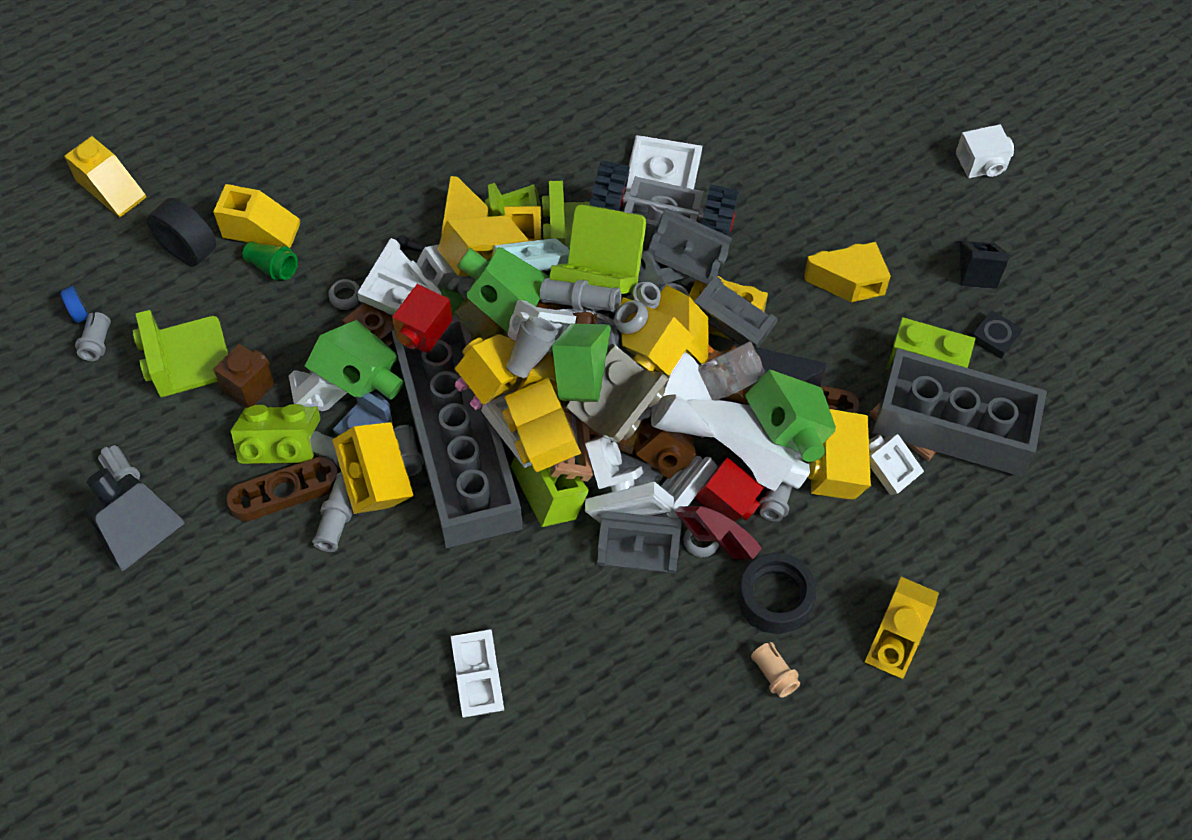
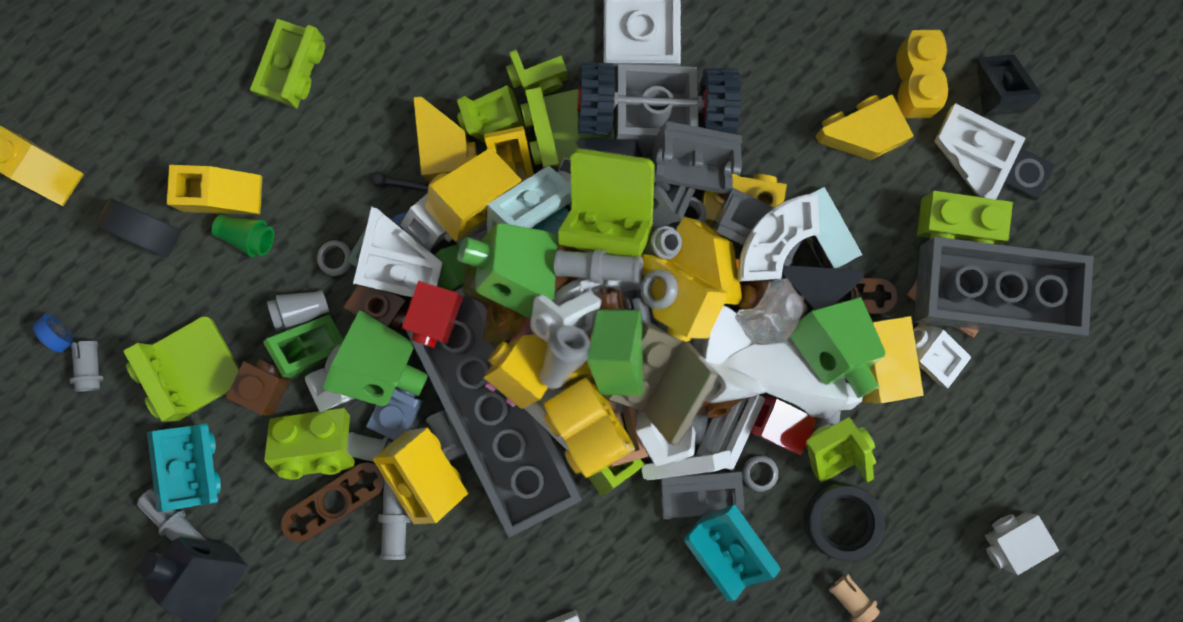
camera: 10 degrees left, 25 degrees up
dark red slope [675,506,762,559] -> none
yellow slope [865,577,939,679] -> none
none -> teal bracket [147,423,221,512]
none -> lime bracket [250,19,325,109]
none -> bright green slope [263,314,344,378]
none -> light grey cone [267,290,329,332]
none -> lime bracket [506,50,568,96]
none -> teal bracket [684,504,781,602]
none -> white tile [738,193,820,281]
none -> light aqua panel [806,187,862,269]
none -> lime bracket [806,417,876,484]
none -> yellow brick [896,30,948,118]
none -> white wing [934,103,1025,199]
none -> white brick [985,512,1059,575]

